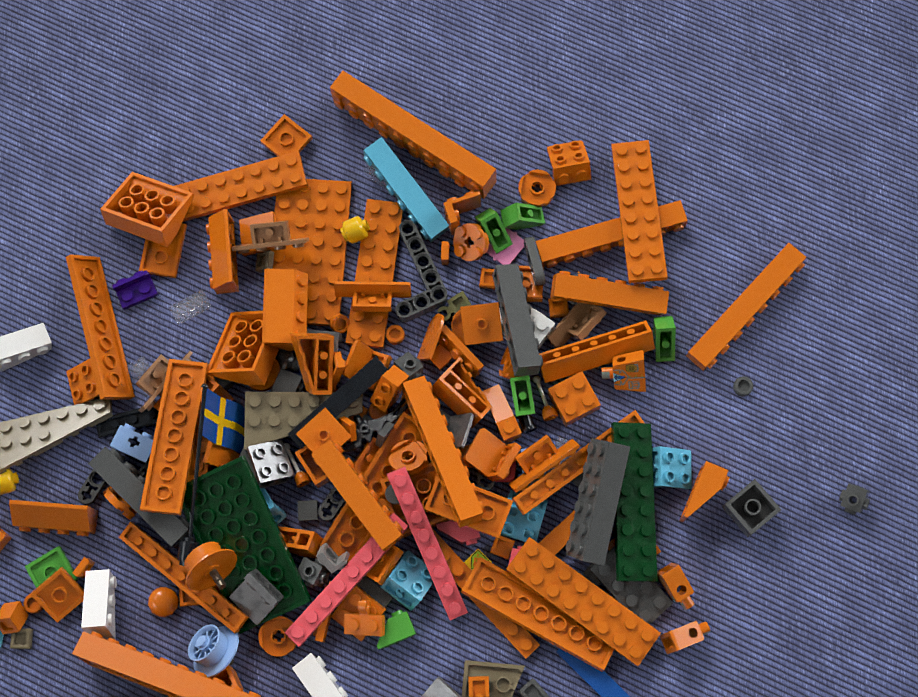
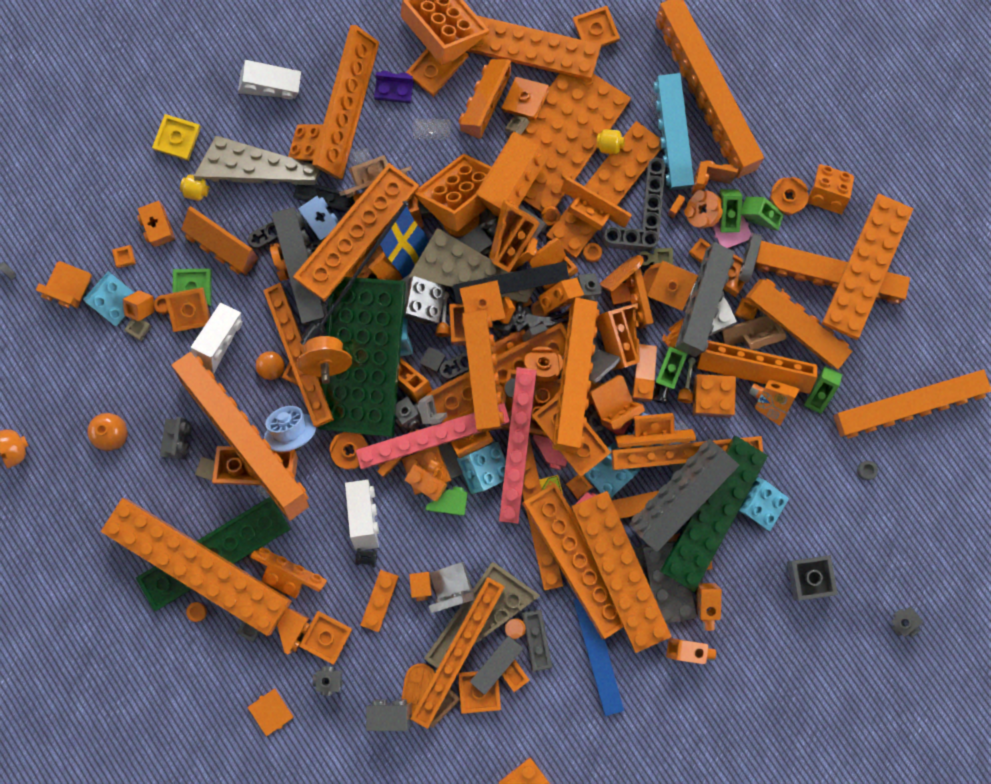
camera: 25 degrees right, 5 degrees up
orange tile [72,557,95,579] -> none
flat silver bracket [229,569,284,625] -> none
medium nougat bracket [231,220,309,254] -> none
orange slope [679,461,730,522] -> none

